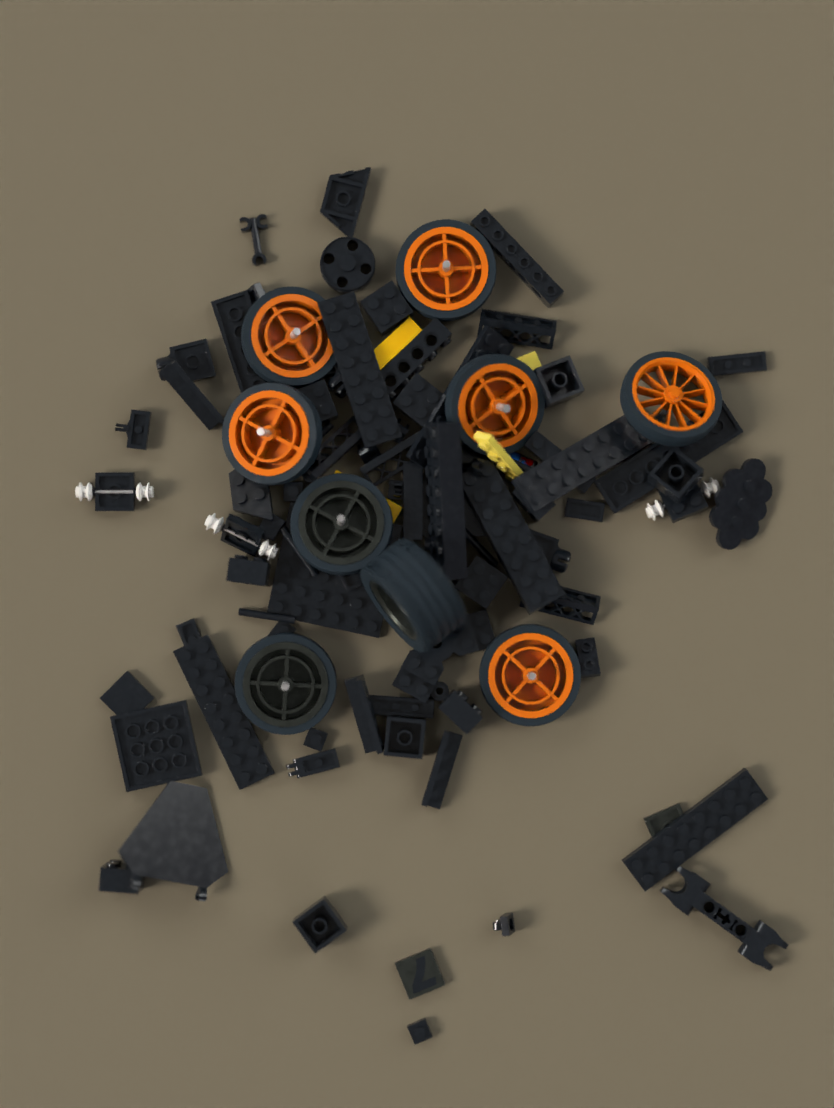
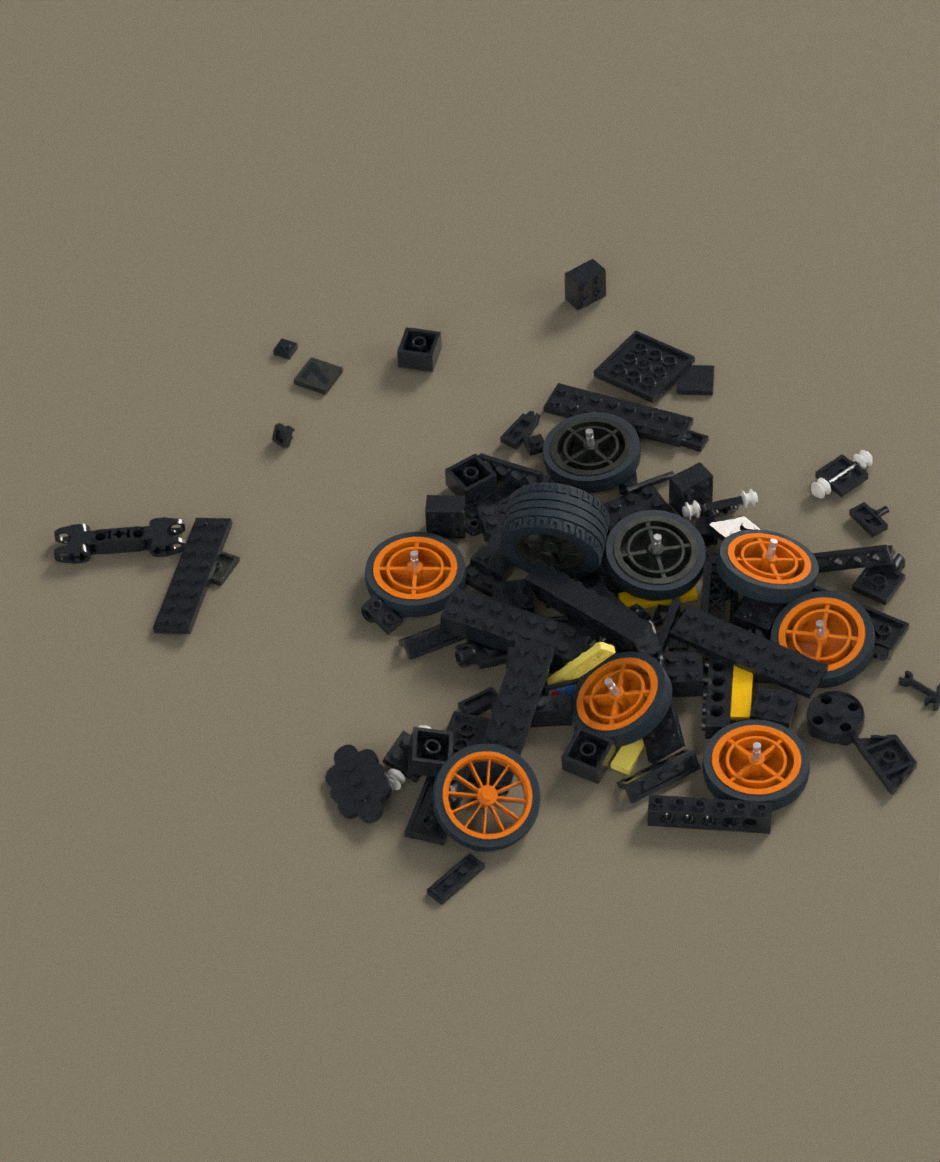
camera: 145 degrees right, 40 degrees down
black flag [118,781,228,901] -> none
black fence [421,729,463,809] -> none

